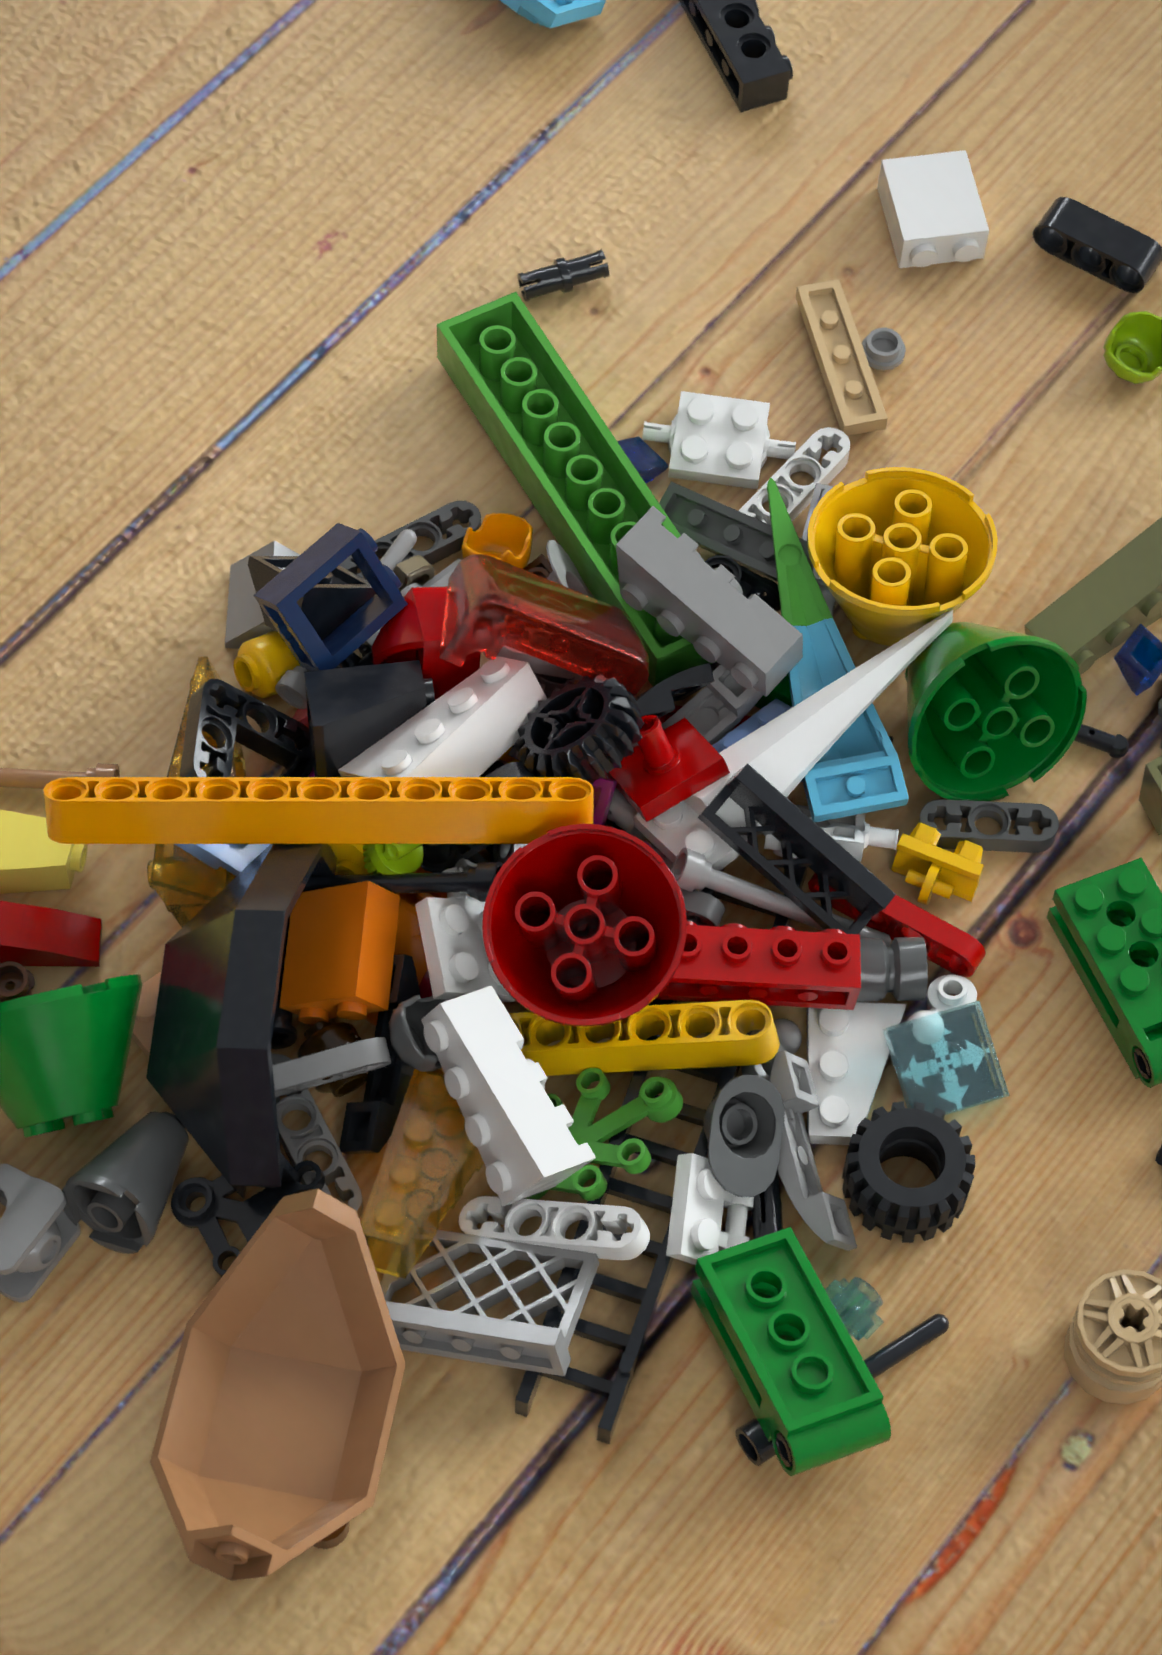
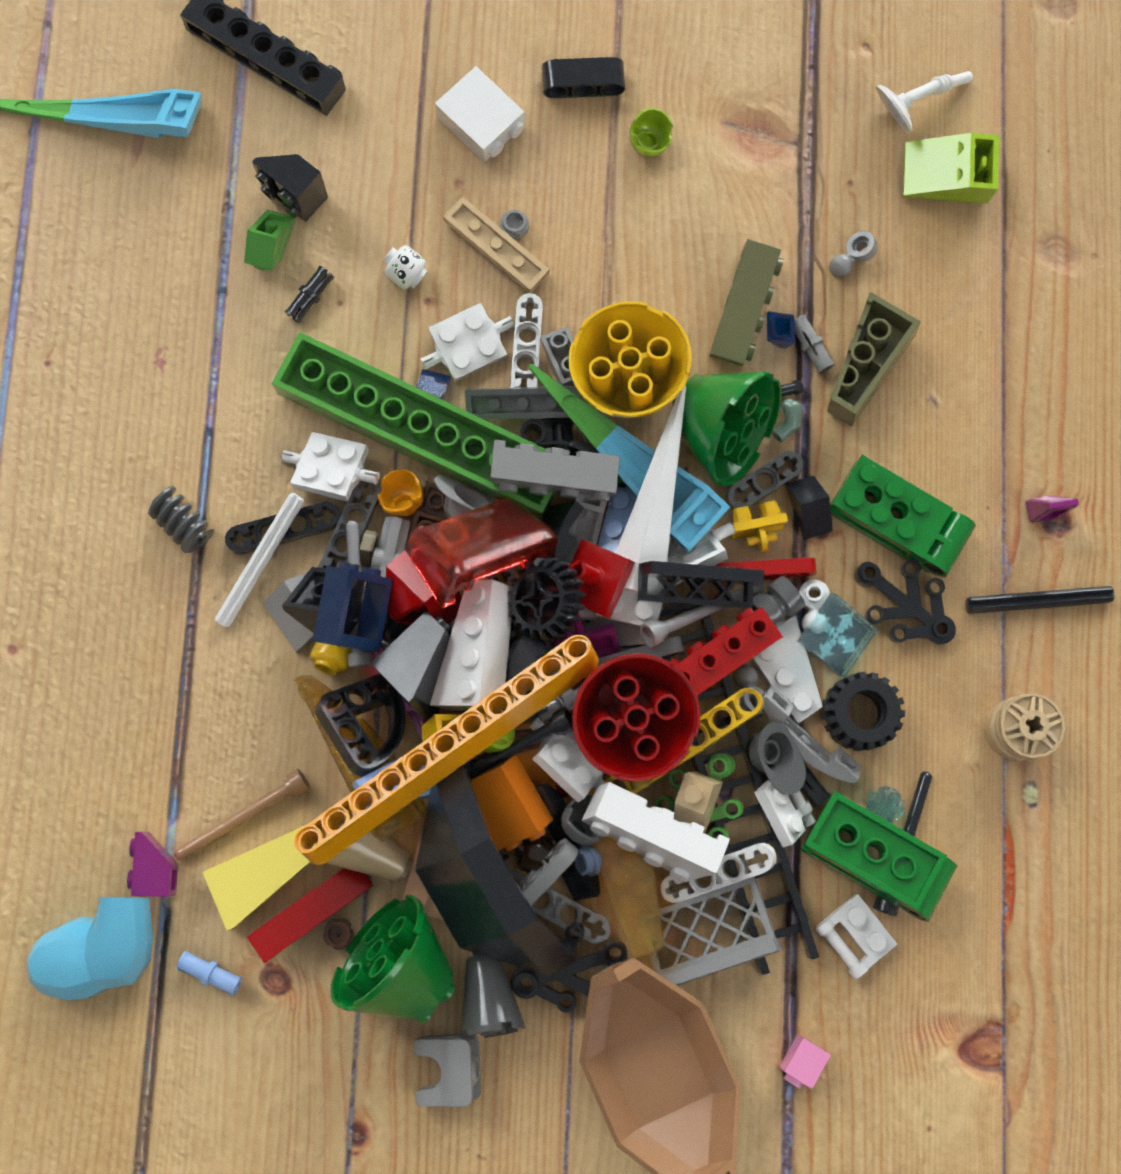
camera: 40 degrees left, 20 degrees up
none -> dark grey piece [148,486,215,553]
none -> white axle [215,493,304,627]
none -> black beam [225,502,341,555]
none -> bright green slope [244,209,295,270]
none -> black slope [252,154,328,222]
none -> white plate [281,432,380,502]
none -> tan cone [326,823,412,881]
none -> white head [383,245,427,290]
none -> sand blue plate [574,845,602,876]
none -> tan slope [674,771,723,834]
none -> sand green arm [772,399,802,443]
none -> bright pink brick [779,1034,831,1089]
none -> black slope [785,476,833,540]
none -> white plate [814,894,897,979]
none -> black plant [854,559,956,645]

